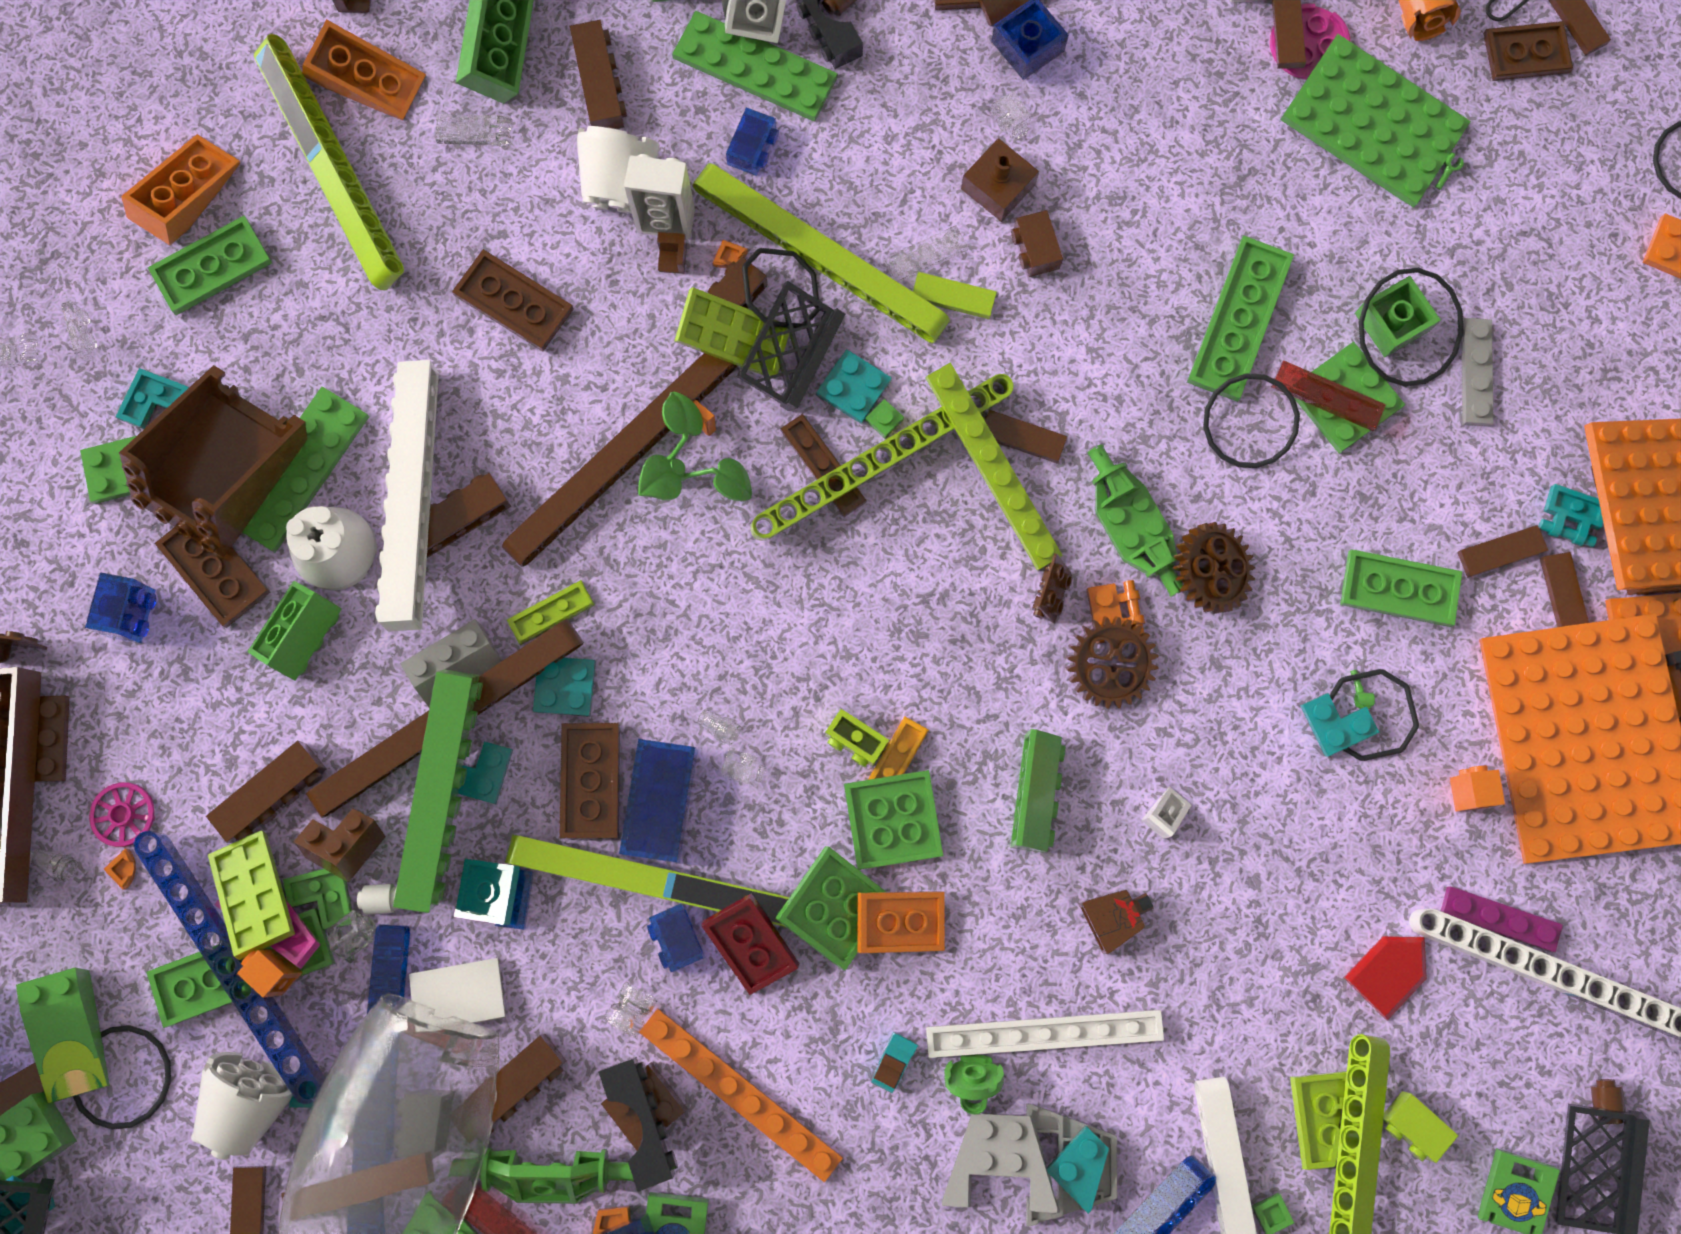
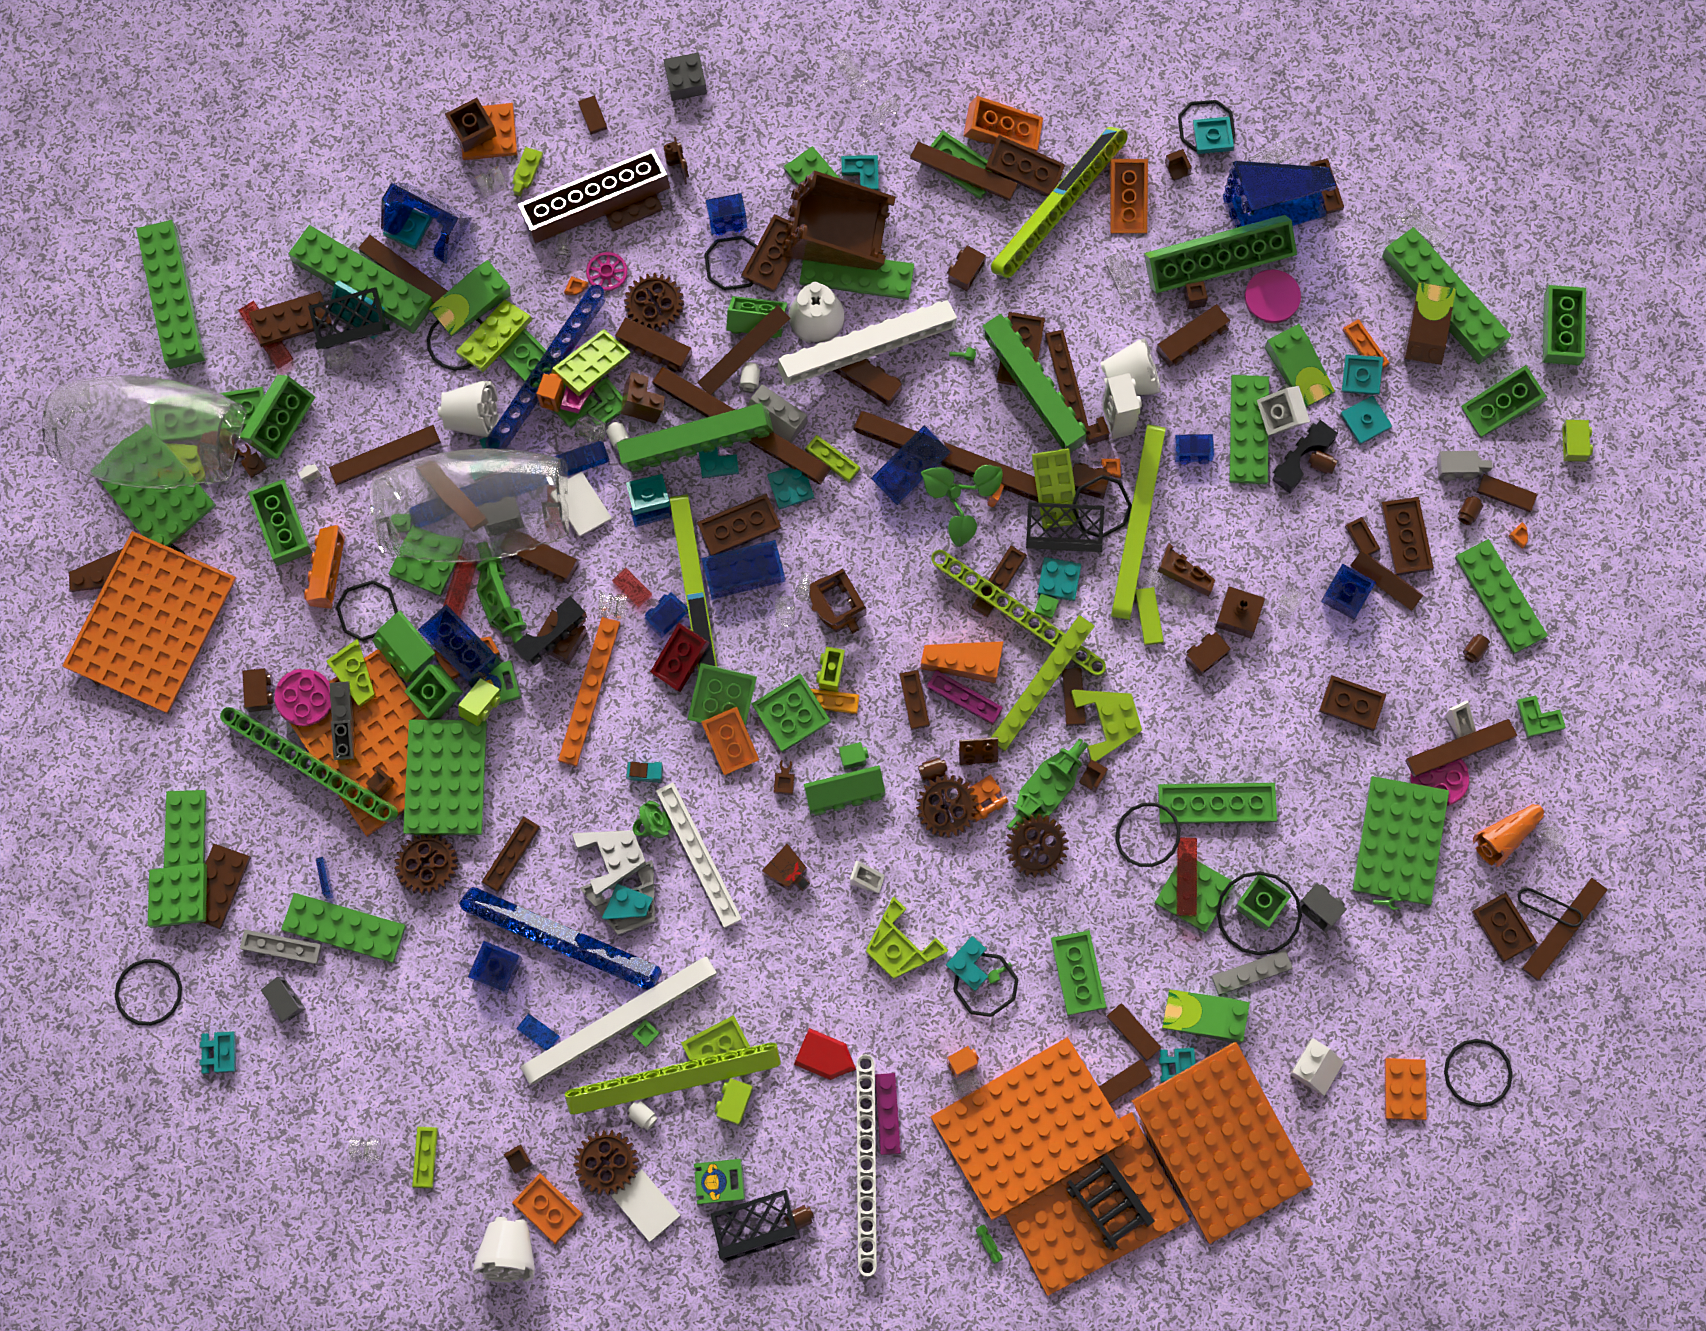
camera: 70 degrees right, 5 degrees down
none -> lime plate [456,299,533,372]
none -> clear red tile [612,568,652,608]
none -> reddish brown gear [624,273,684,331]
none -> reddish brown tile [697,305,791,395]
none -> black piece [704,236,757,290]
none -> white brick [740,362,760,392]
none -> reddish brown plate [773,760,795,795]
none -> reddish brown animal [810,568,867,634]
none -> bright green brick [839,742,869,770]
none -> lime wing [866,897,948,980]
none -> clear blue brick [871,425,953,505]
none -> reddish brown plate [899,670,930,730]
none -> reddish brown tile [910,141,1018,201]
none -> reddish brown brick [918,757,948,781]
none -> orange wedge [920,641,1004,684]
none -> magenta plate [926,670,1003,725]
none -> reddish brown brick [947,245,986,291]
none -> bright green hand [949,347,976,361]
none -> clear brick [949,1069,982,1100]
none -> bright green brick [982,314,1087,453]
none -> reddish brown plate [985,135,1065,197]
none -> reddish brown tile [1045,329,1090,434]
none -> lime wing [1071,690,1142,761]
none -> reddish brown panel [1079,759,1108,792]
none -> reddish brown wing [1157,543,1215,597]
none -> bright green slope [1162,989,1250,1044]
none -> reddish brown panel [1184,281,1208,310]
none -> white slope [1290,1038,1344,1096]
none -> dark grey brick [1296,883,1347,933]
none -> reddish brown plate [1318,675,1387,731]

